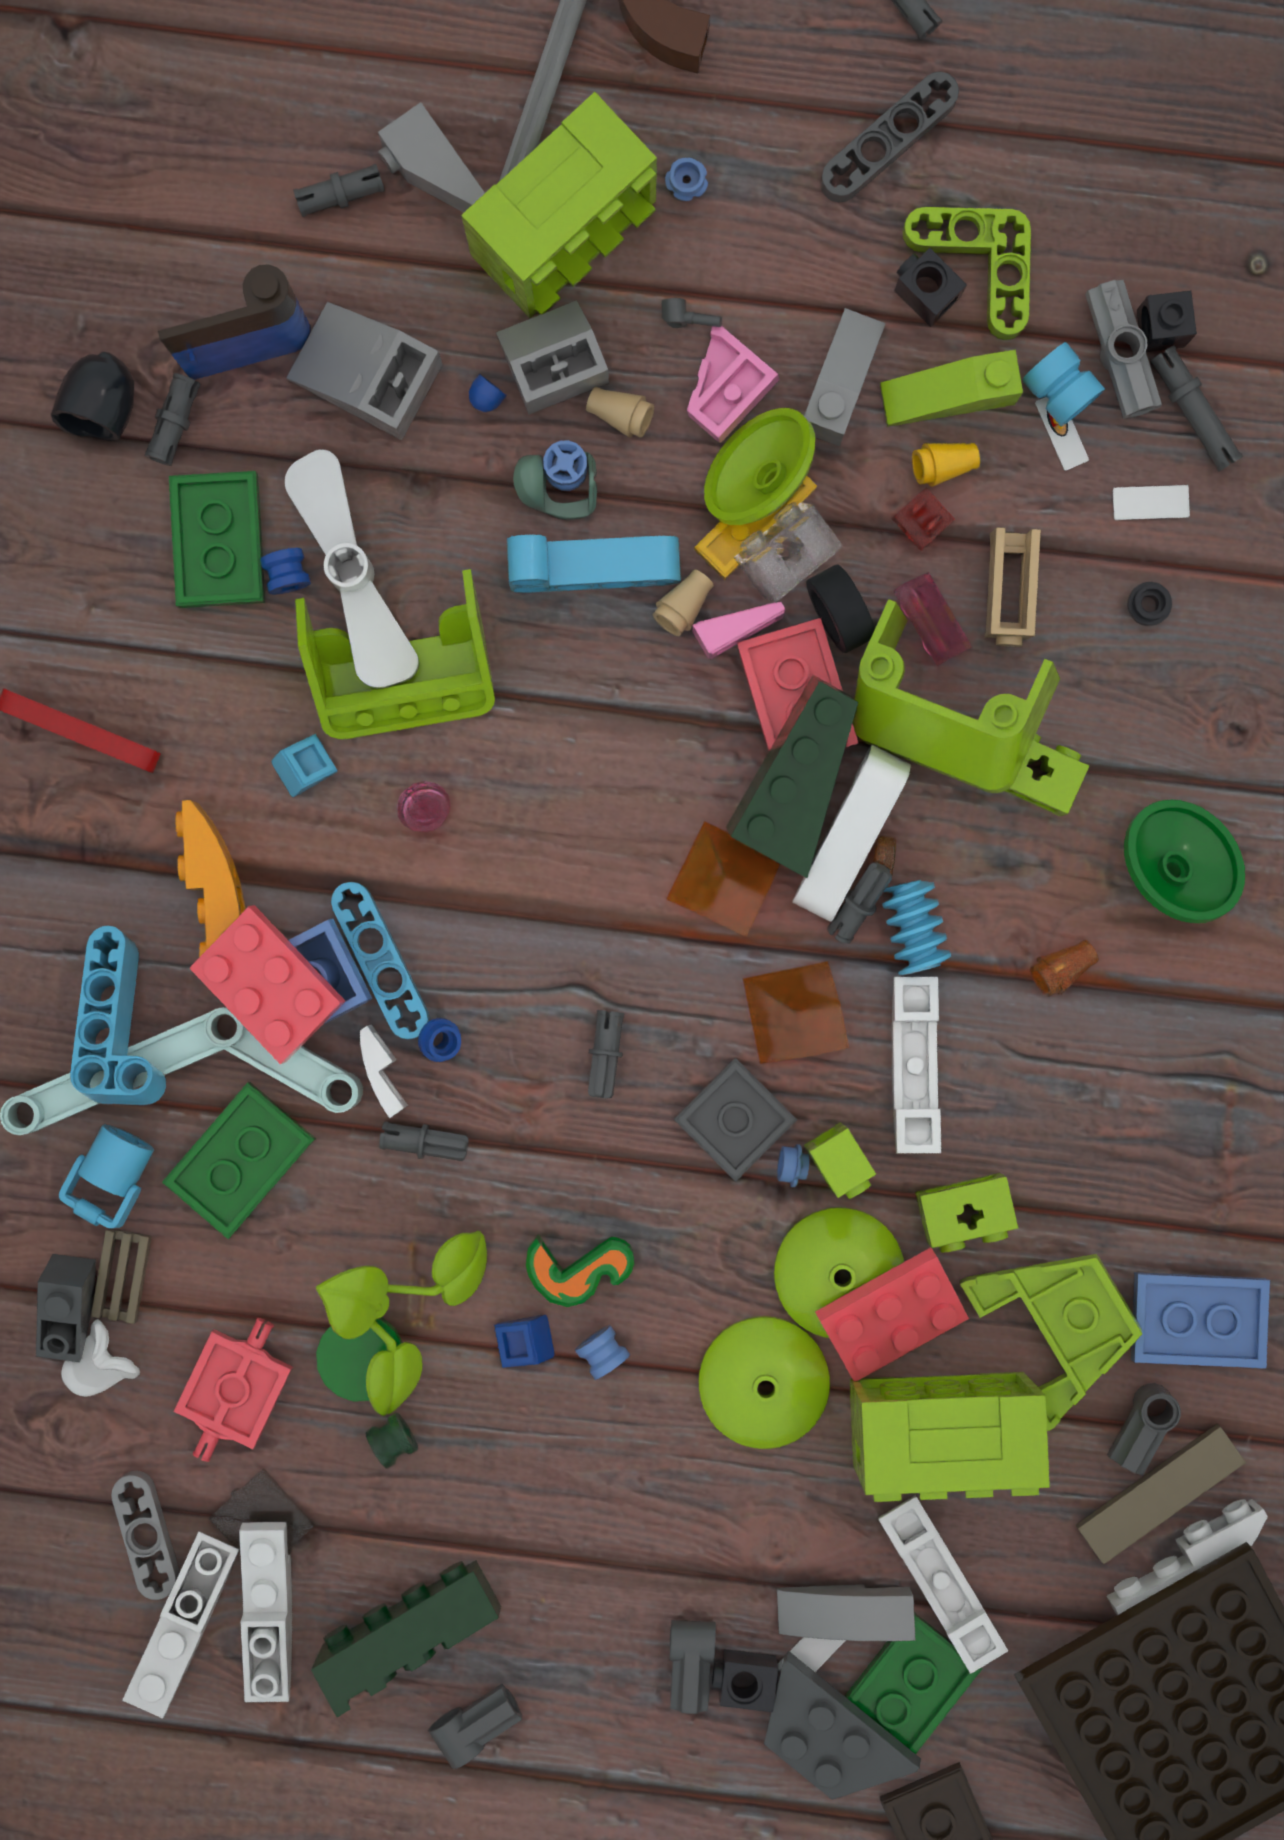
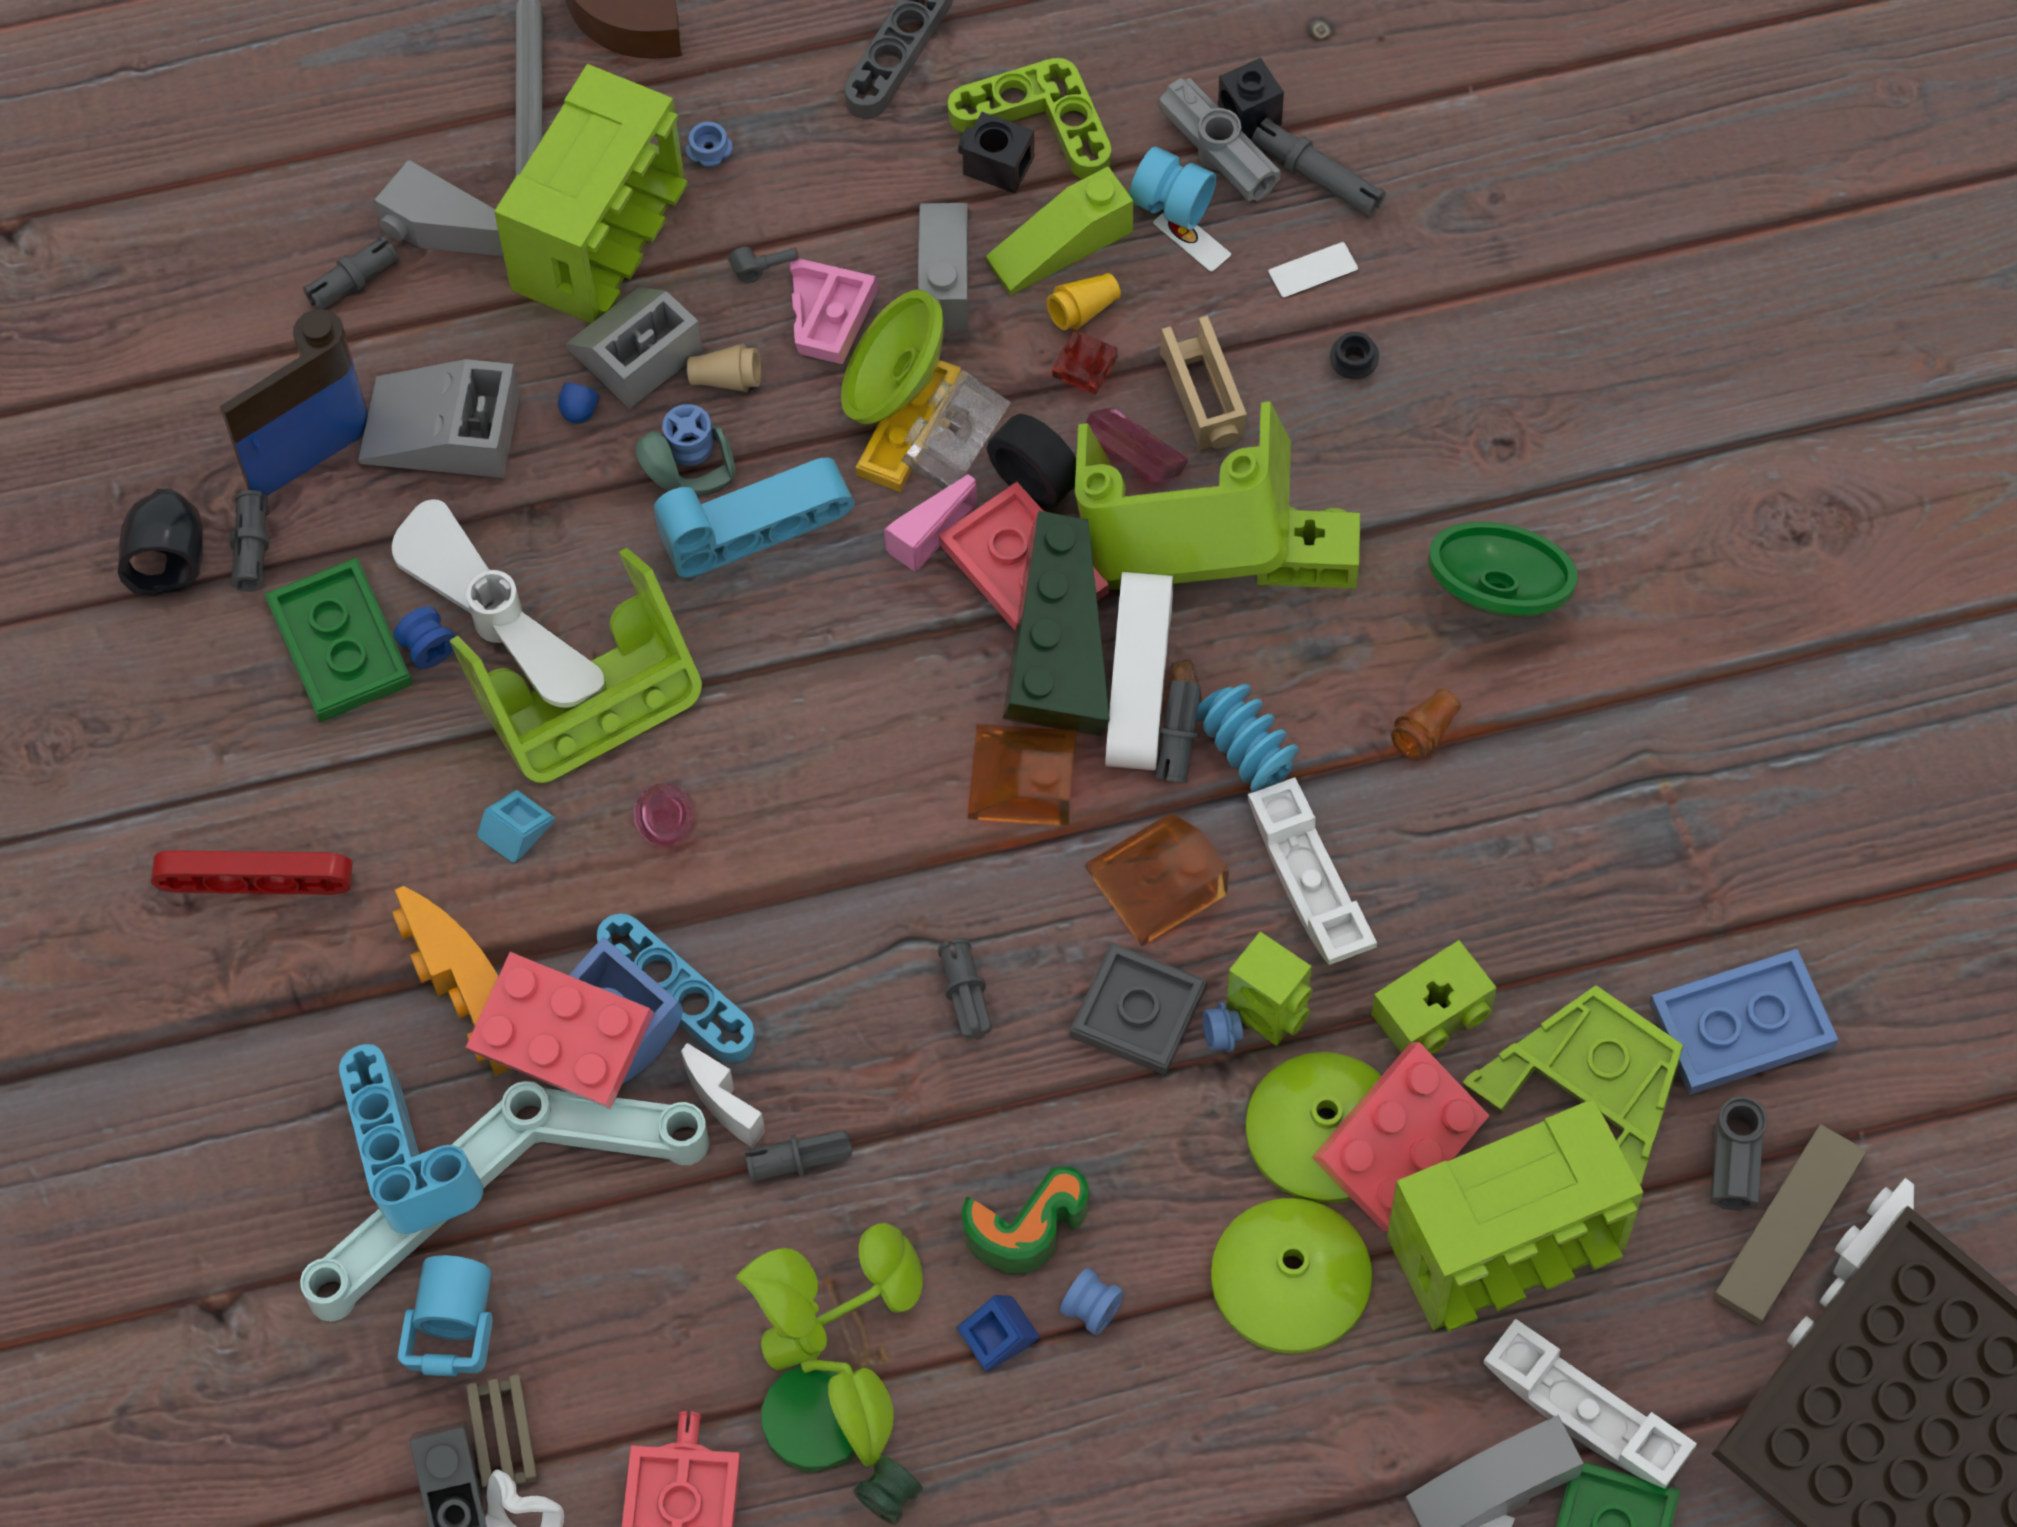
camera: 15 degrees left, 25 degrees down
green tile [162,1082,316,1239] -> none
blue plate [418,1018,461,1062] -> none
tan cone [653,570,714,636] -> none

